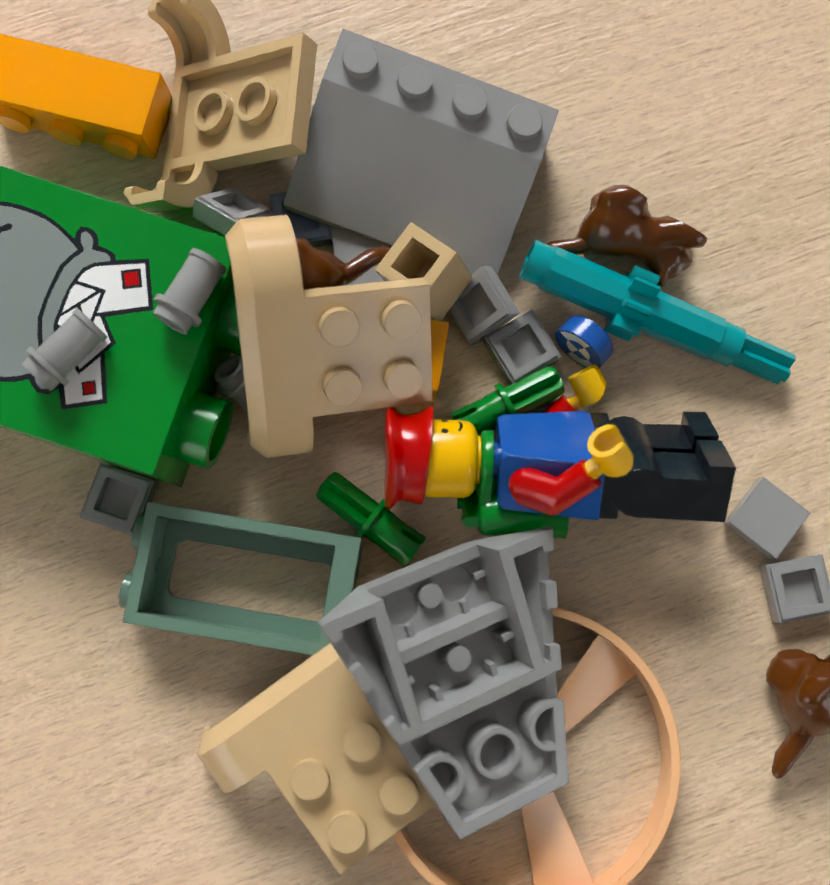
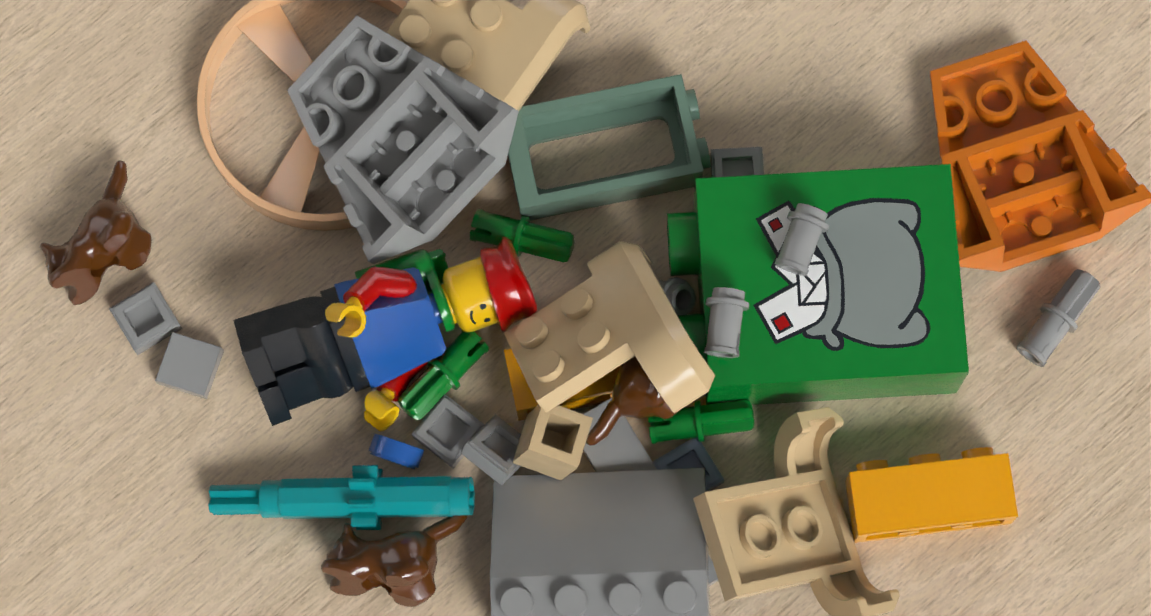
camera: 165 degrees right, 5 degrees down
light grey tile [192,187,275,236] -> none

